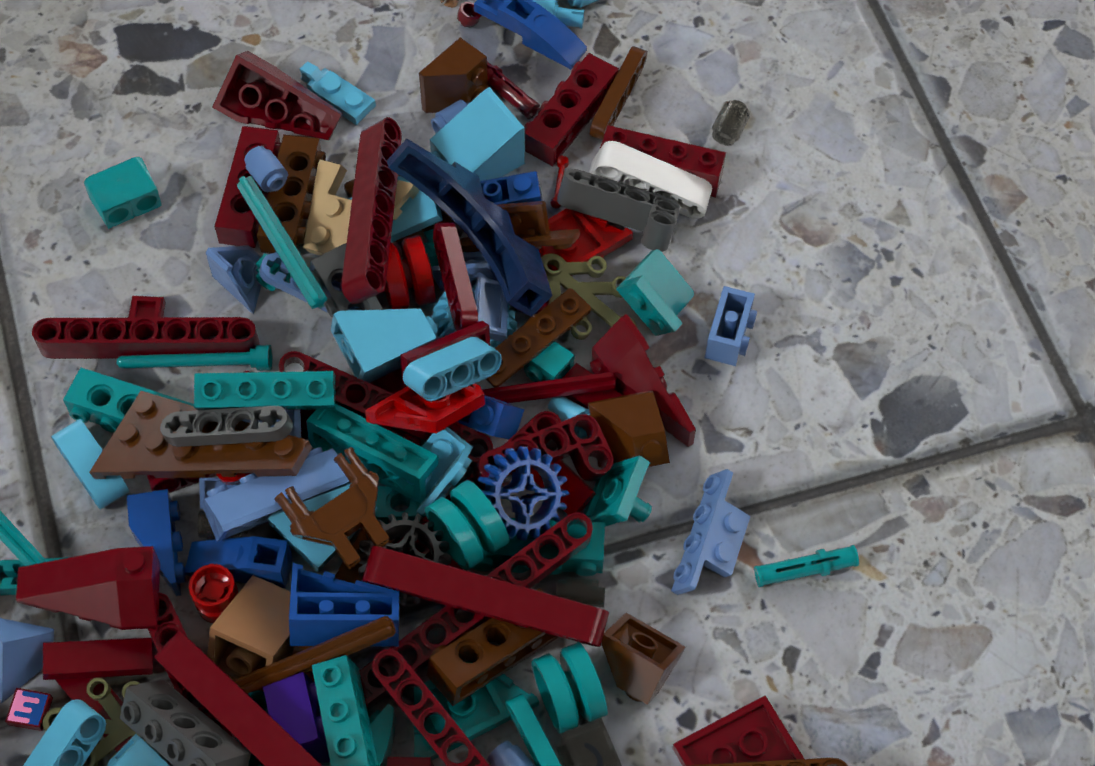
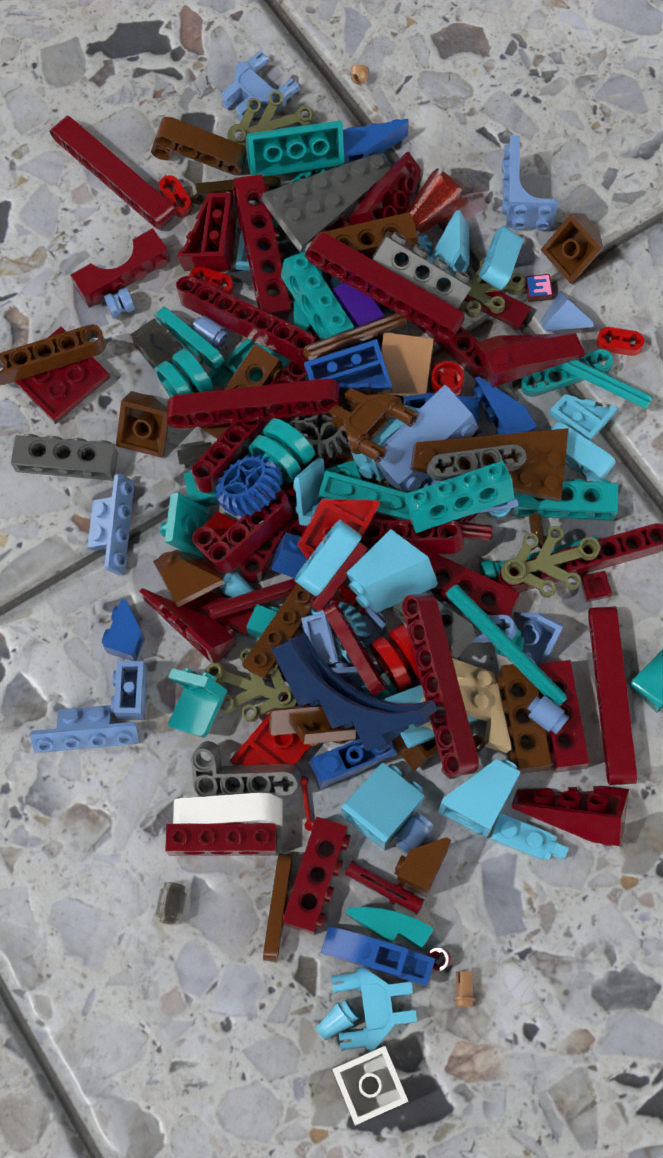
camera: 170 degrees right, 10 degrees up
dark red tile [43,638,153,680] -> none
teal pin [754,545,859,587] -> none
none -> dark grey brick [11,434,118,481]
none -> medium blue bracket [30,705,139,753]
none -> blue slope [102,599,145,661]
none -> teal slope [345,907,434,950]
none -> dark red brick [425,554,520,626]
none -> medium azure slope [439,759,520,839]
none -> olive plant [501,526,600,598]
none -> reddish brown arm [529,513,553,549]
none -> medium azure wing [548,394,618,441]
none -> dark red beam [588,606,637,785]

